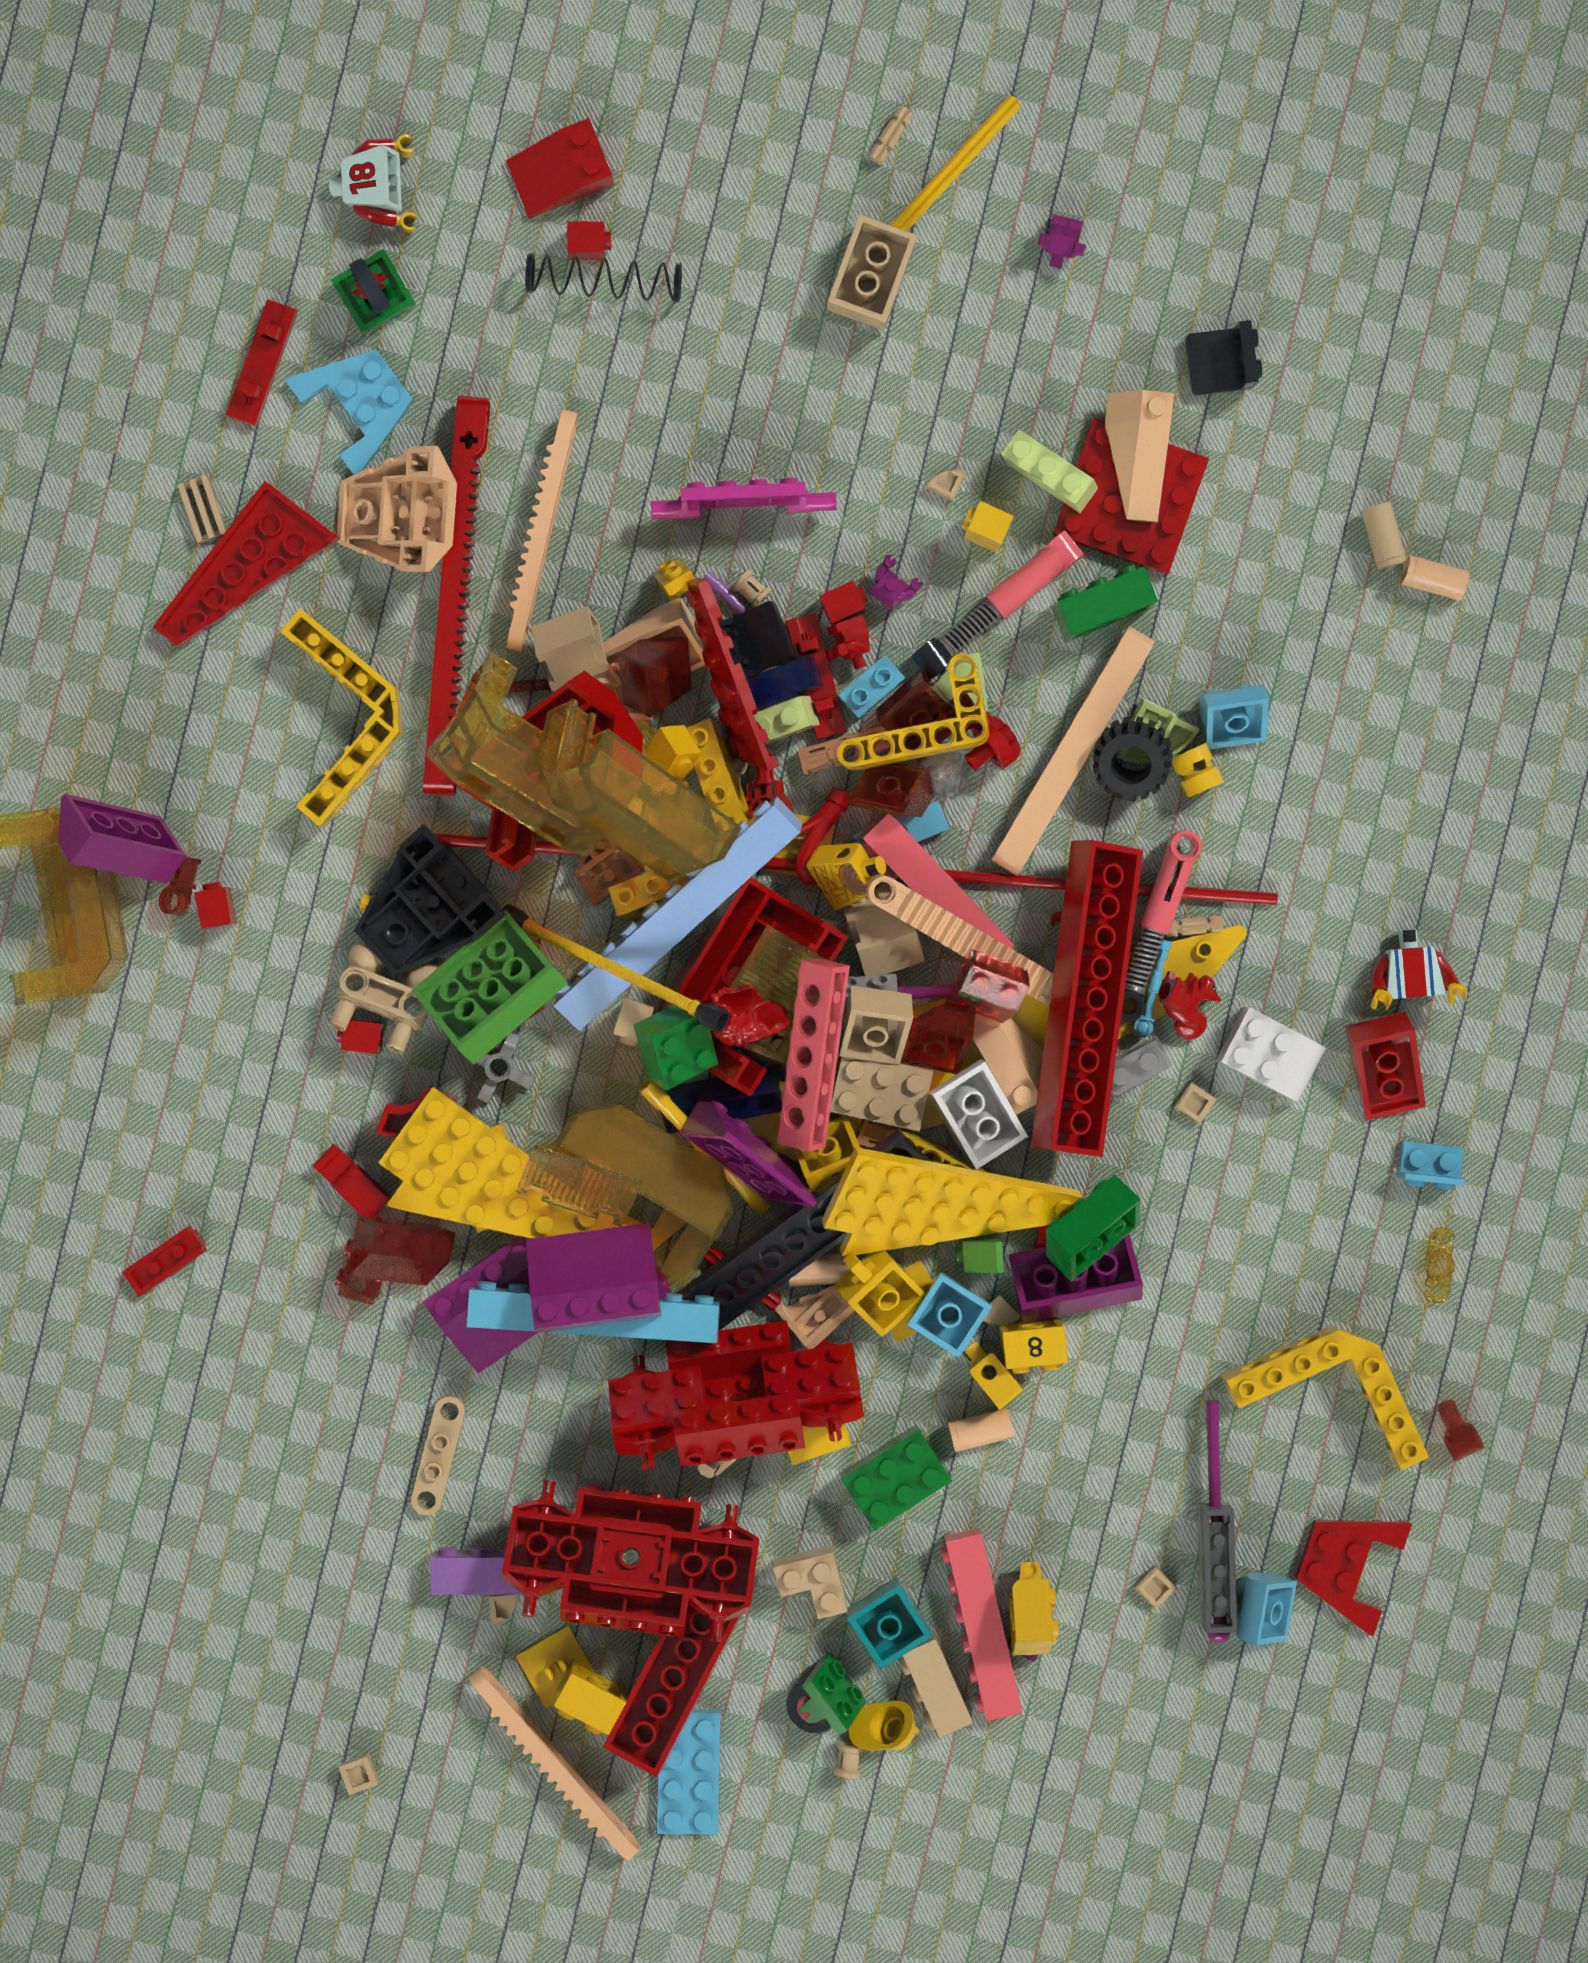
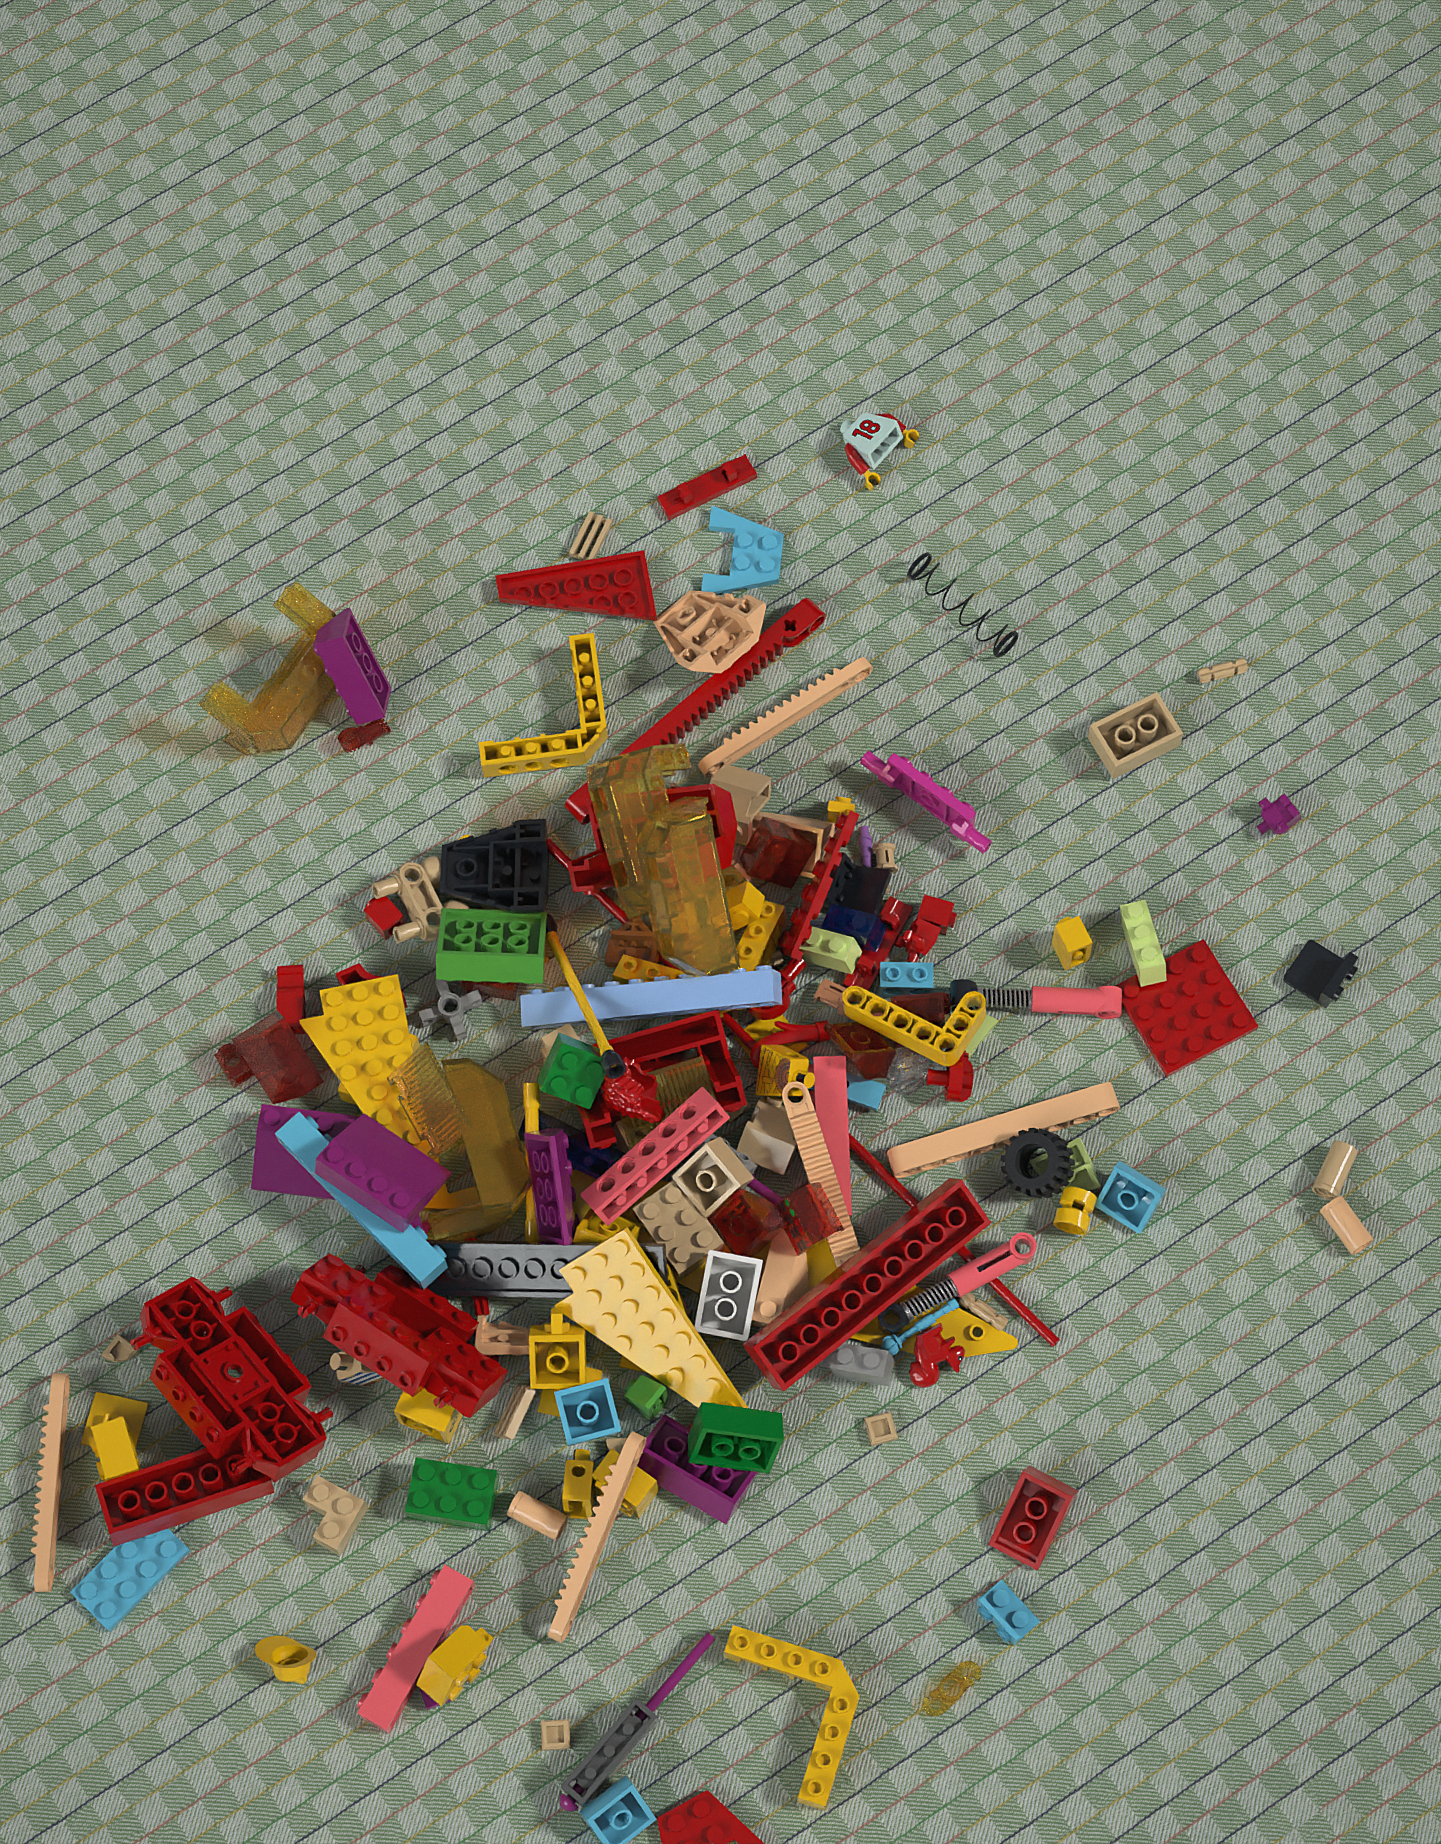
camera: 45 degrees right, 20 degrees down
red hinge [122,1225,207,1297] -> none
red brick [194,882,237,929] -> none
green plate [331,249,416,336] -> none
tan plate [411,1395,466,1516] -> none
medium lavender brick [430,1546,522,1595] -> none
red slope [506,118,614,219] -> none
red brick [567,221,612,260] -> none
green plate [786,1652,866,1736] -> none
light nougat pin [789,1253,850,1287] -> none
tan bush [834,1740,864,1779] -> none
teal brick [846,1577,932,1670] -> none
magenta piece [868,554,923,612] -> none
yellow axle [890,95,1021,231] -> none
tan brick [898,1632,973,1738] -> none
tan tile [925,470,967,502] -> none
green brick [1052,565,1158,643] -> none
light nougat wedge [1105,390,1174,523] -> none
white brick [1215,1007,1326,1103] -> none
torso [1370,929,1468,1011] -> none
clear red axle [1437,1399,1484,1462] -> none
none -> tan tile [493,1385,536,1440]
none -> light nougat gear [548,1432,646,1643]

